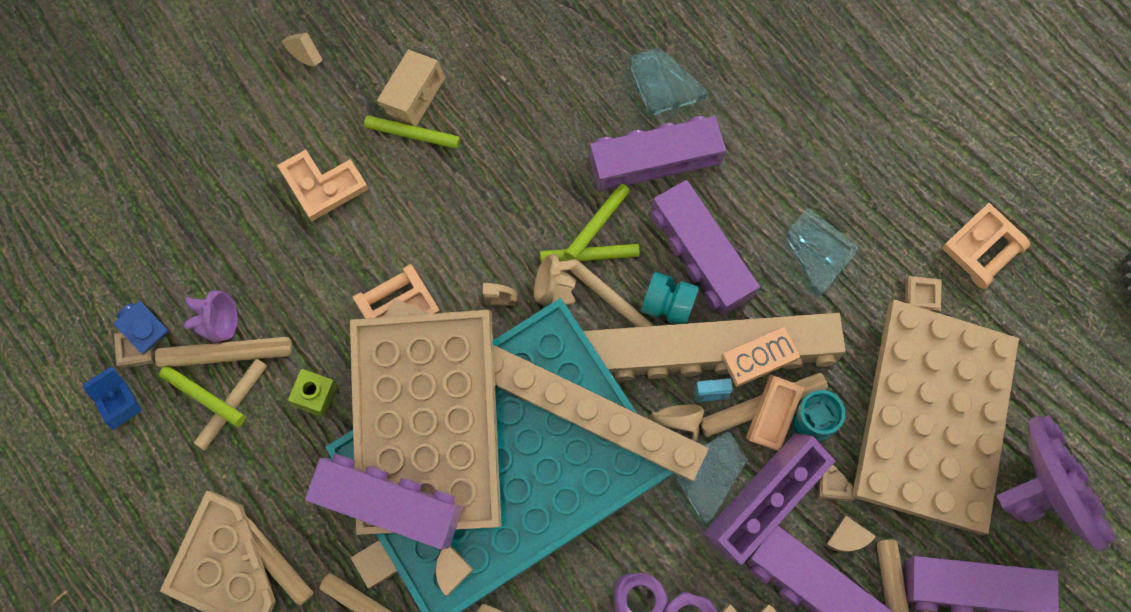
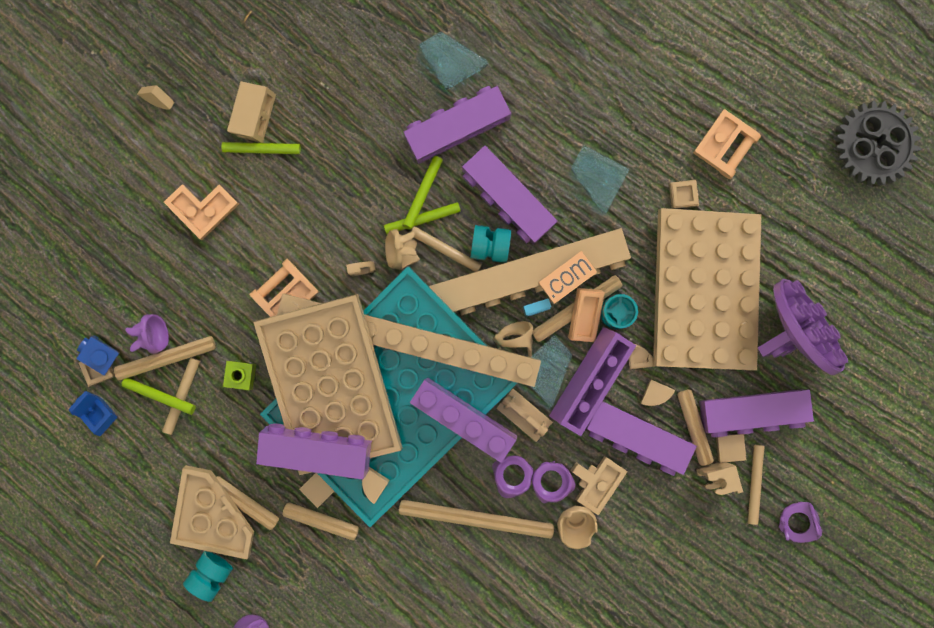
camera: 10 degrees left, 15 degrees up
none -> medium lavender brick [410,378,517,463]
none -> tan hinge [496,389,553,442]

